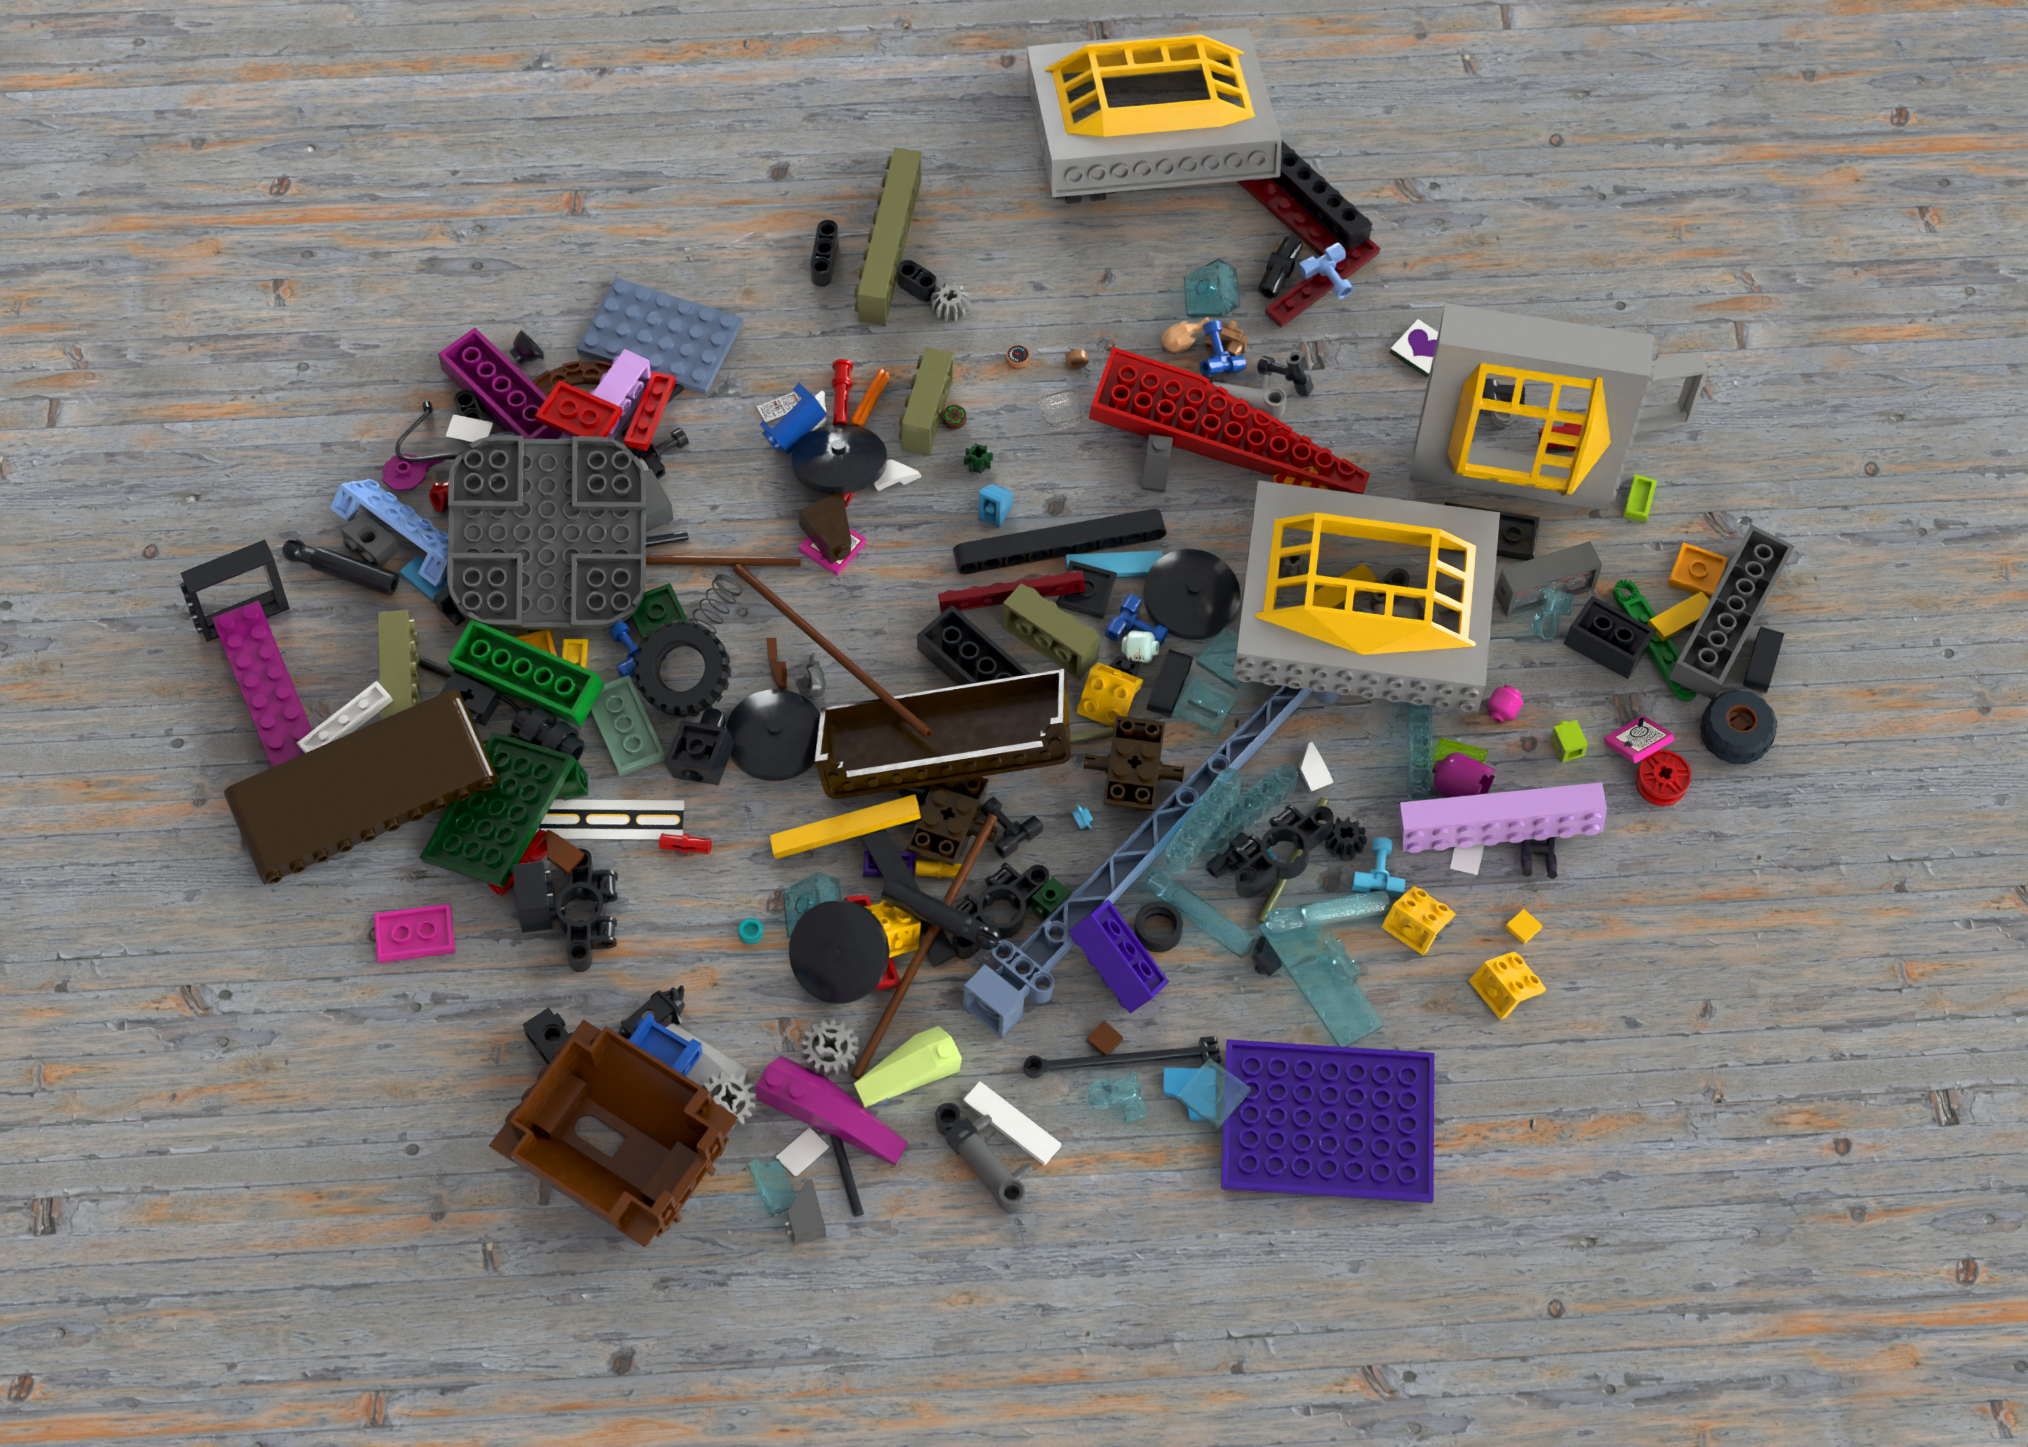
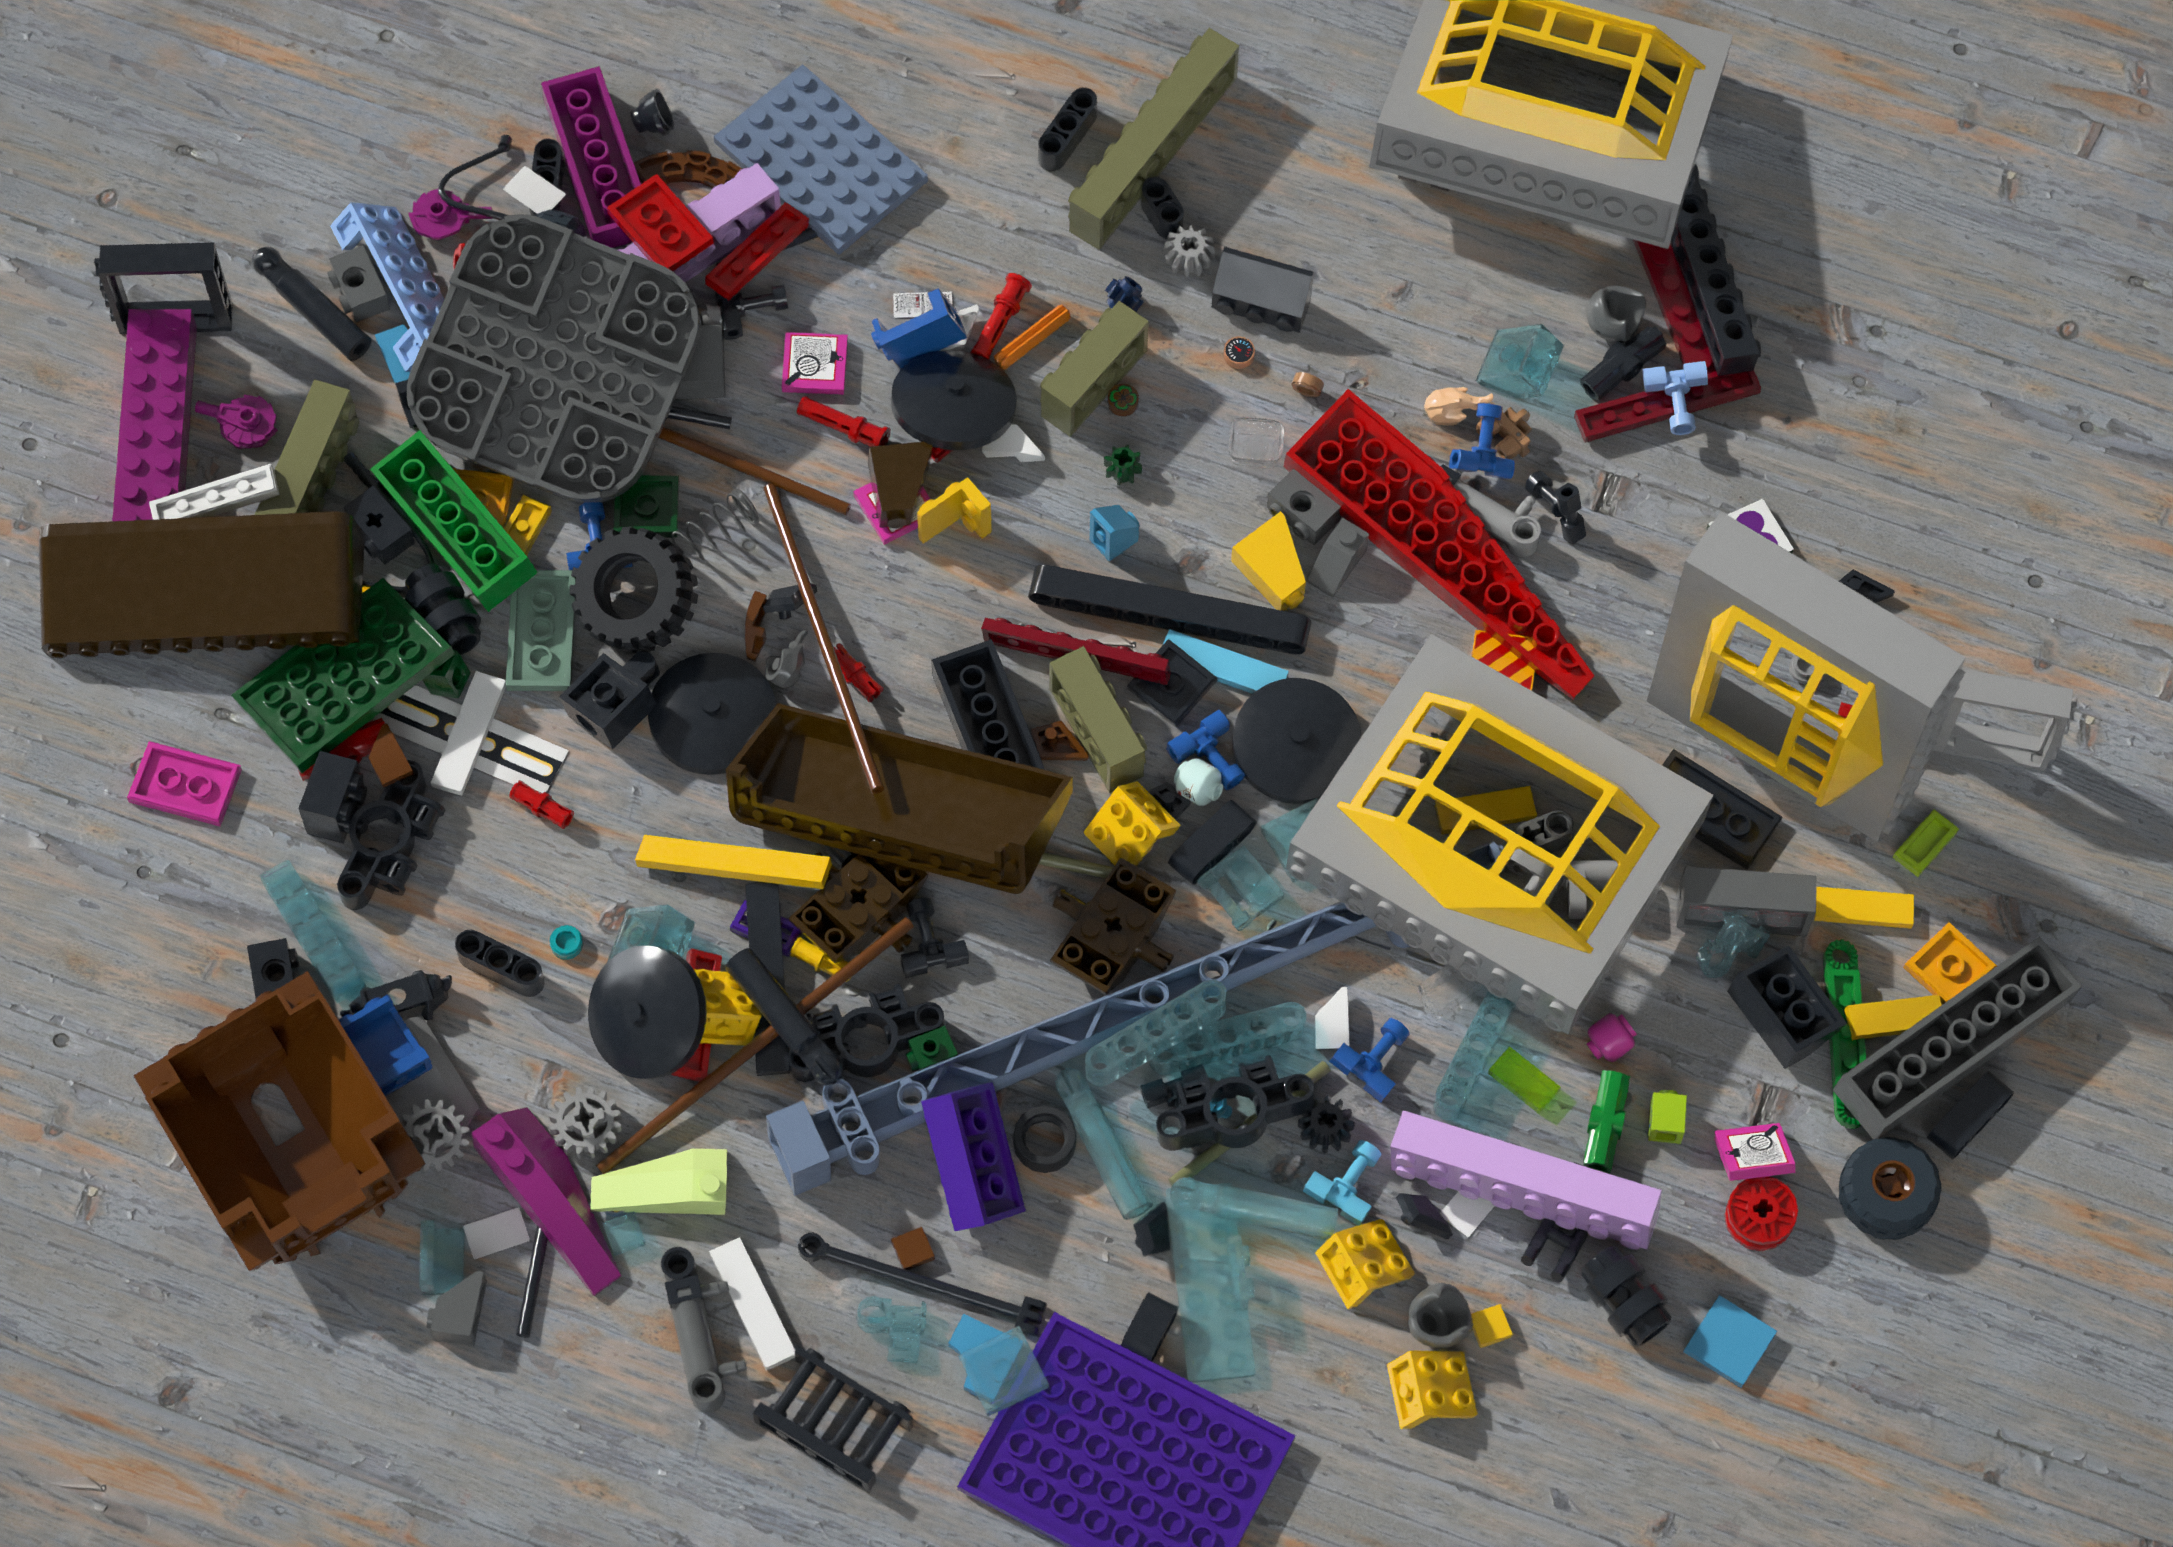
camera: 25 degrees right, 5 degrees up
medium azure plate [1072,803,1093,829] -> none
magenta cylinder [1432,752,1496,798] -> none
none -> magenta piece [195,395,278,449]
none -> clear light blue beam [259,859,366,1004]
none -> white tile [431,671,506,796]
none -> black beam [455,929,545,997]
none -> clear light blue tile [602,1211,646,1256]
none -> black fence [753,1346,913,1493]
none -> black piece [763,583,817,620]
none -> tile [782,332,848,395]
none -> red pin [797,396,891,447]
none -> red pin [834,643,884,703]
none -> yellow bracket [917,477,992,544]
none -> reddish brown piece [1031,721,1089,761]
none -> dark blue gear [1105,276,1144,312]
none -> black beam [1121,1292,1179,1362]
none -> slope [1211,246,1314,333]
none -> yellow slope [1231,511,1306,611]
none -> dark grey brick [1267,469,1341,545]
none -> blue bar [1329,1018,1410,1103]
none -> black piece [1396,1193,1453,1240]
none -> dark grey piece [1408,1283,1473,1348]
none -> black piece [1581,1246,1671,1346]
none -> green piece [1583,1070,1630,1173]
none -> dark grey piece [1587,285,1647,343]
none -> dark azure tile [1684,1295,1777,1388]
none -> yellow tile [1814,887,1914,929]

